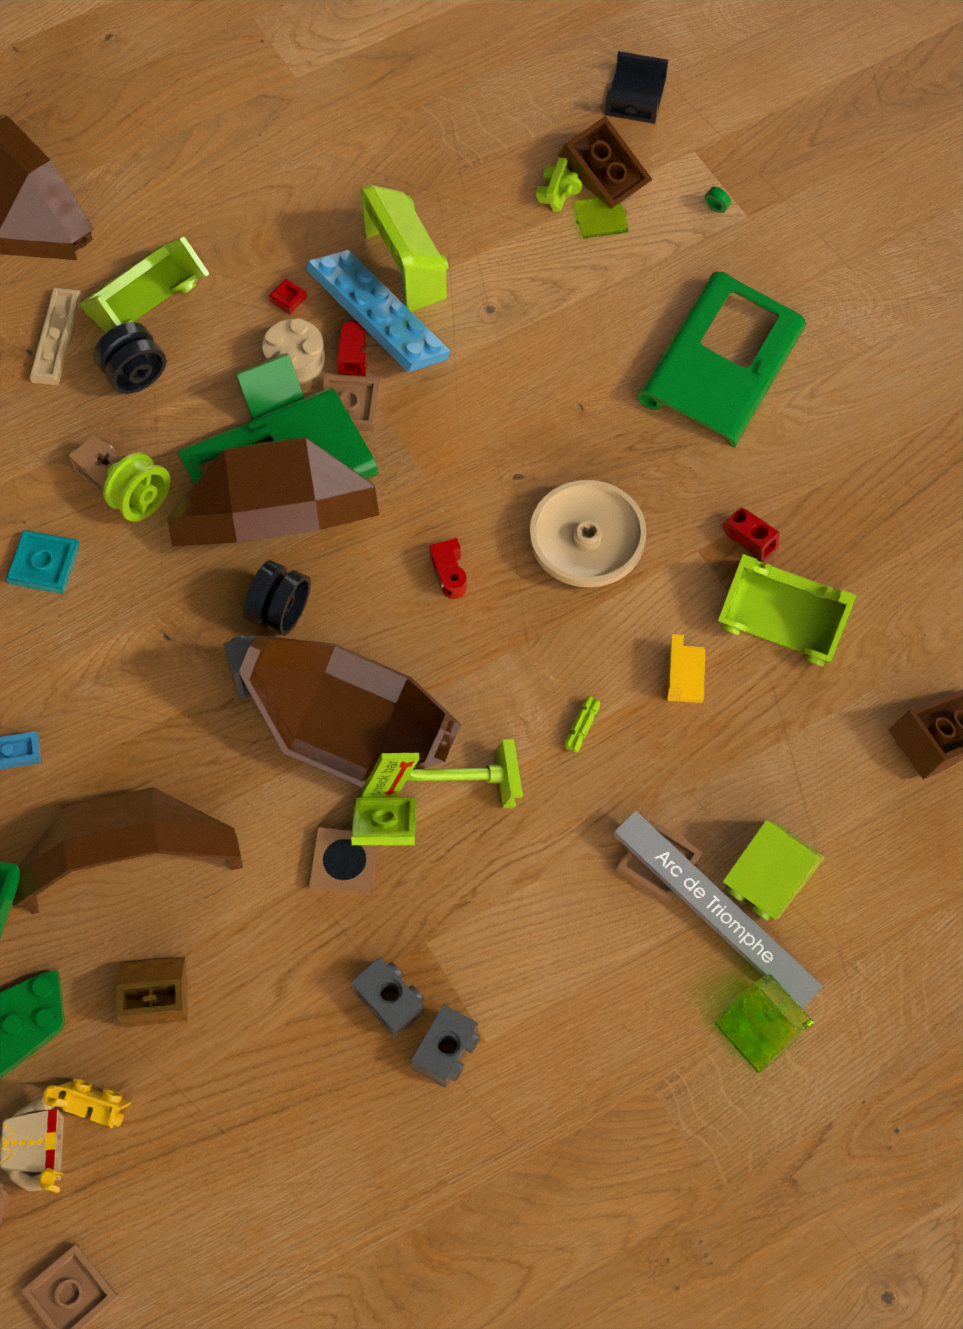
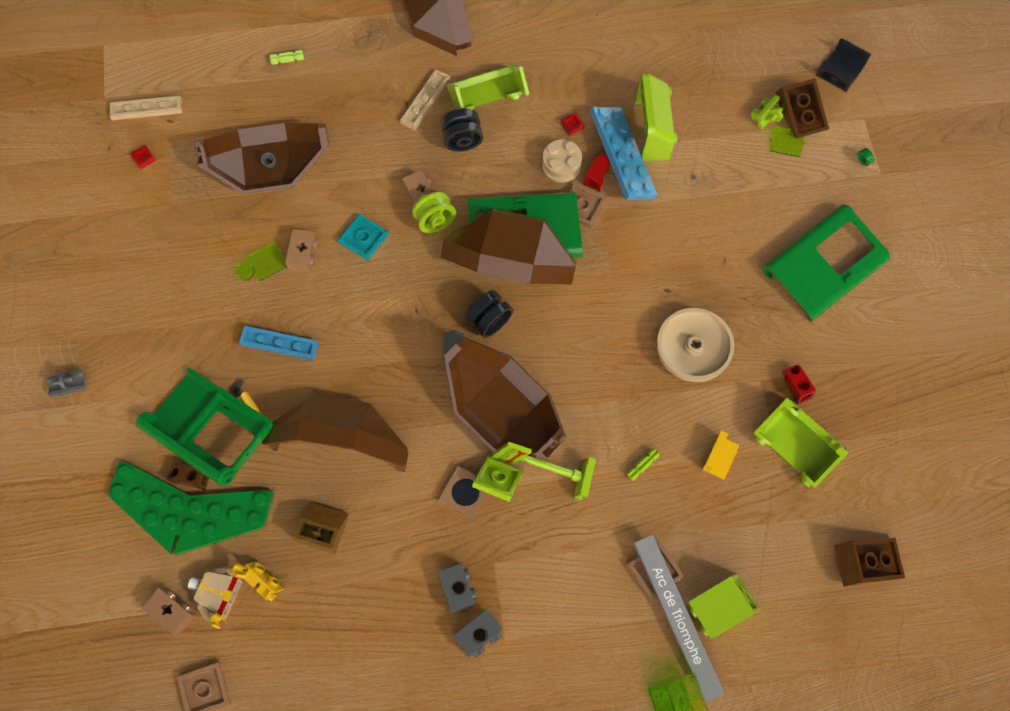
camera: 20 degrees right, 5 degrees up
tile [235,353,304,420] -> none
red leg [429,538,467,599] -> none

